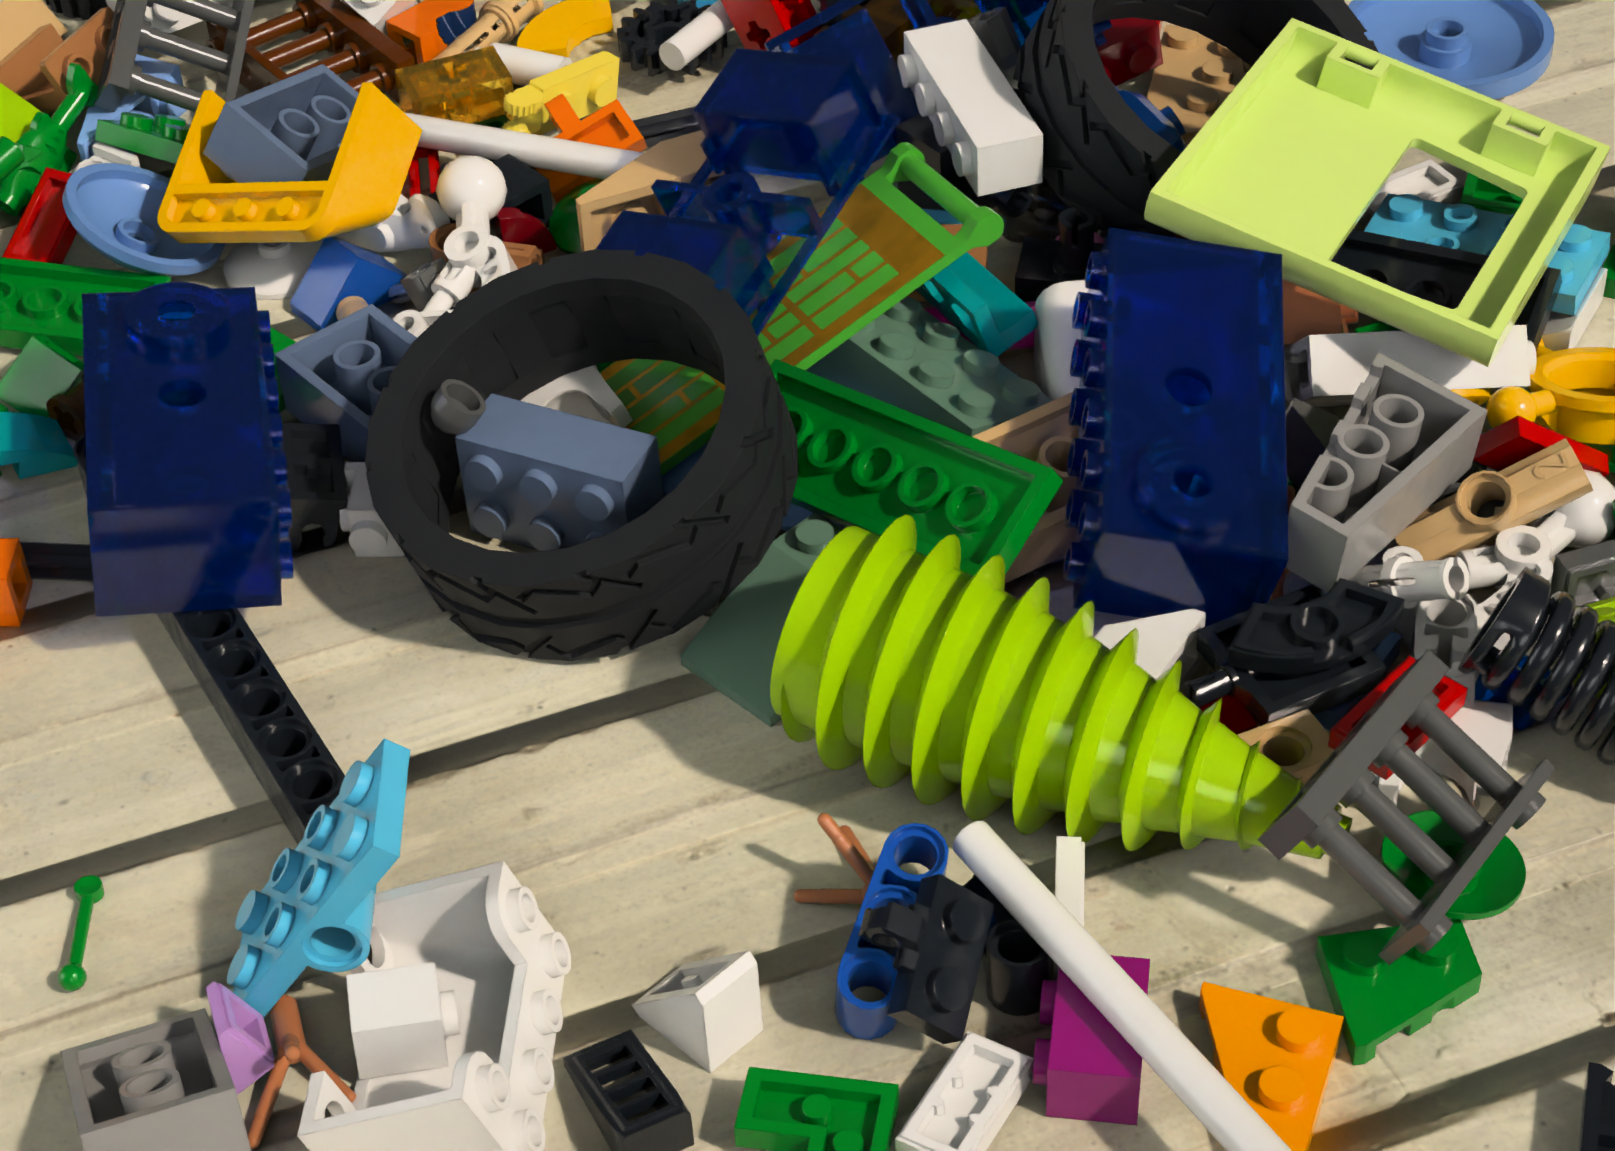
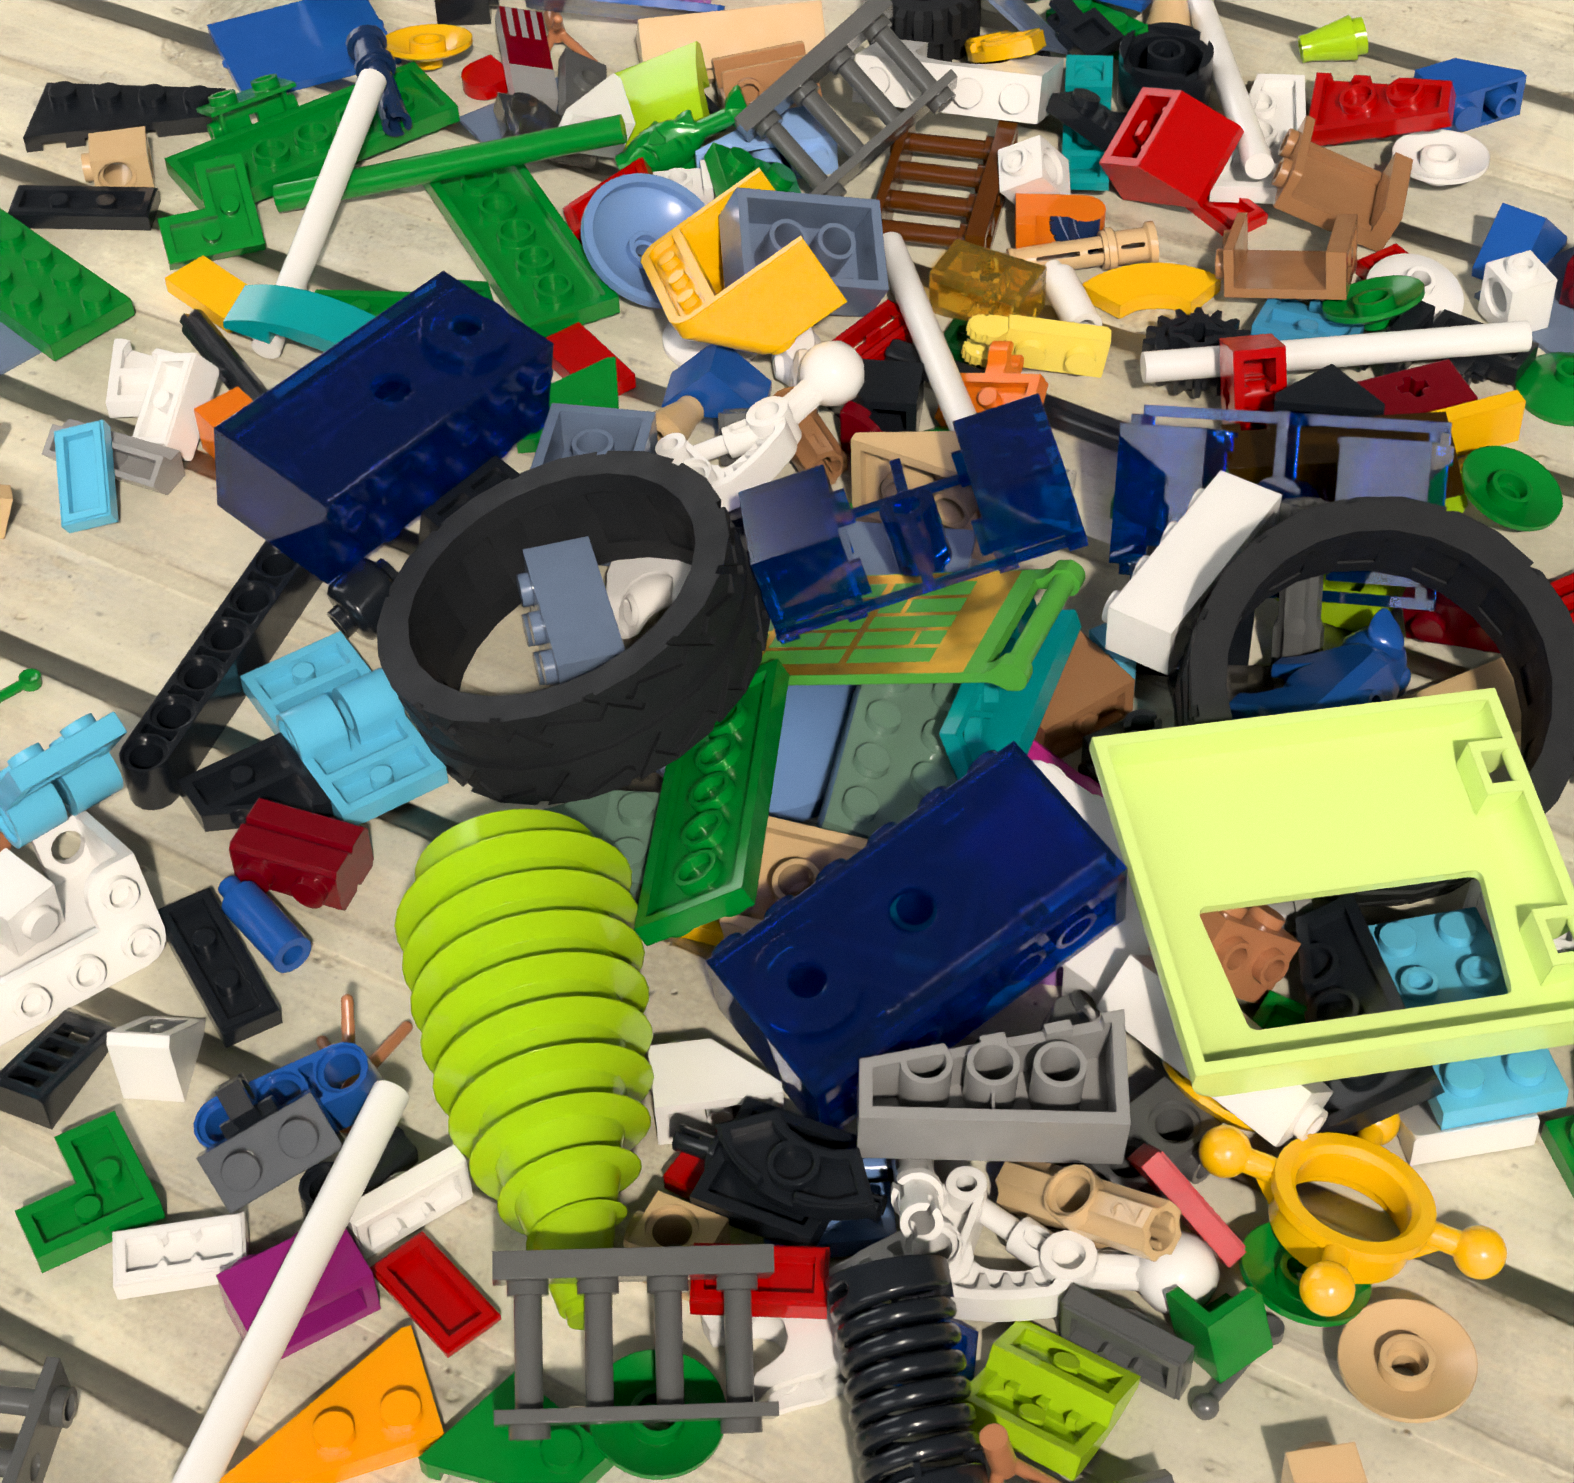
camera: 50 degrees right, 5 degrees up
dark grey hinge [430,379,486,435] -> none
none -> black tile [158,888,283,1048]
none -> black wing [176,732,334,832]
none -> blue cylinder [218,876,311,973]
none -> dark red brick [229,798,374,911]
none -> medium azure plate [240,631,449,826]
none -> black head [327,558,398,640]
none -> red tile [369,1231,502,1358]

